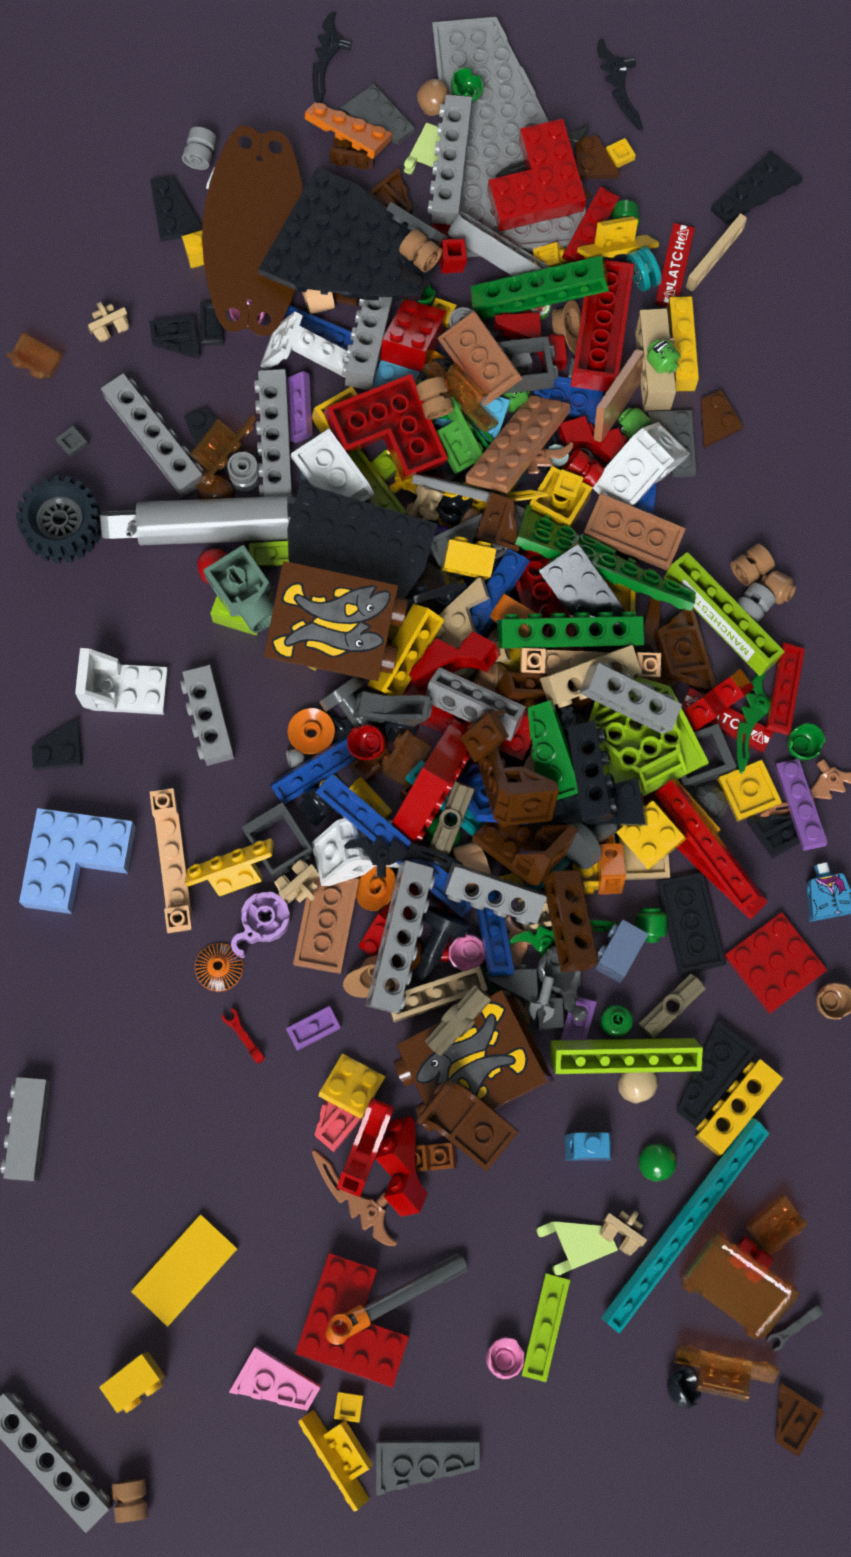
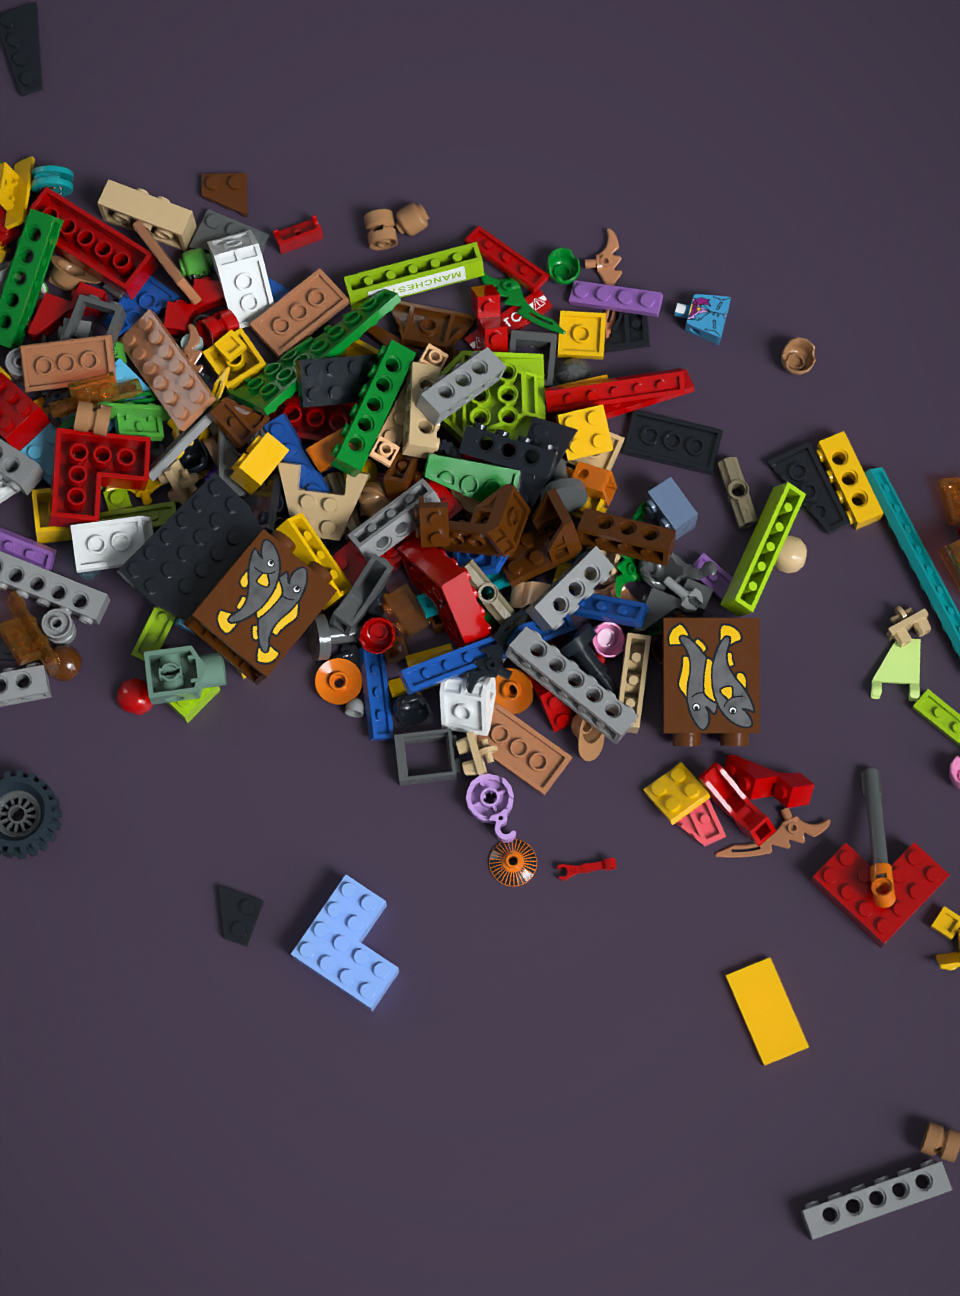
camera: 60 degrees left, 0 degrees up
light grey brick [1,1077,50,1182] -> none
white bracket [75,648,168,715] -> none
yellow brick [99,1352,166,1413] -> none
light grey piece [100,495,297,546] -> none
light nougat slope [150,788,192,933] -> none
light grey brick [180,665,234,766] -> none
yellow bracket [185,838,274,896] -> none
bright pink wing [229,1346,321,1411] -> none
medium lavender plate [286,1006,341,1051] -> none
red arch [409,631,501,689] -> none
dark orange slope [415,1142,457,1172] -> none
reddish brown bracket [417,1079,519,1172] -> none
dark tan piece [425,985,492,1056] -> none
dark azure torso [565,1133,613,1161] -> none
green head [600,1005,633,1038] -> none
green head [636,907,668,943] -> none
green hair [638,1143,677,1182] -> none
bright green head [646,339,681,374] -> none
red tile [655,223,695,307] -> none
yellow arch [667,297,699,392] -> none
tan tile [686,213,747,291] -> none
red plate [724,912,827,1014] -> none
light grey wheel [737,582,776,624] -> none
none -> red hinge [273,214,324,255]

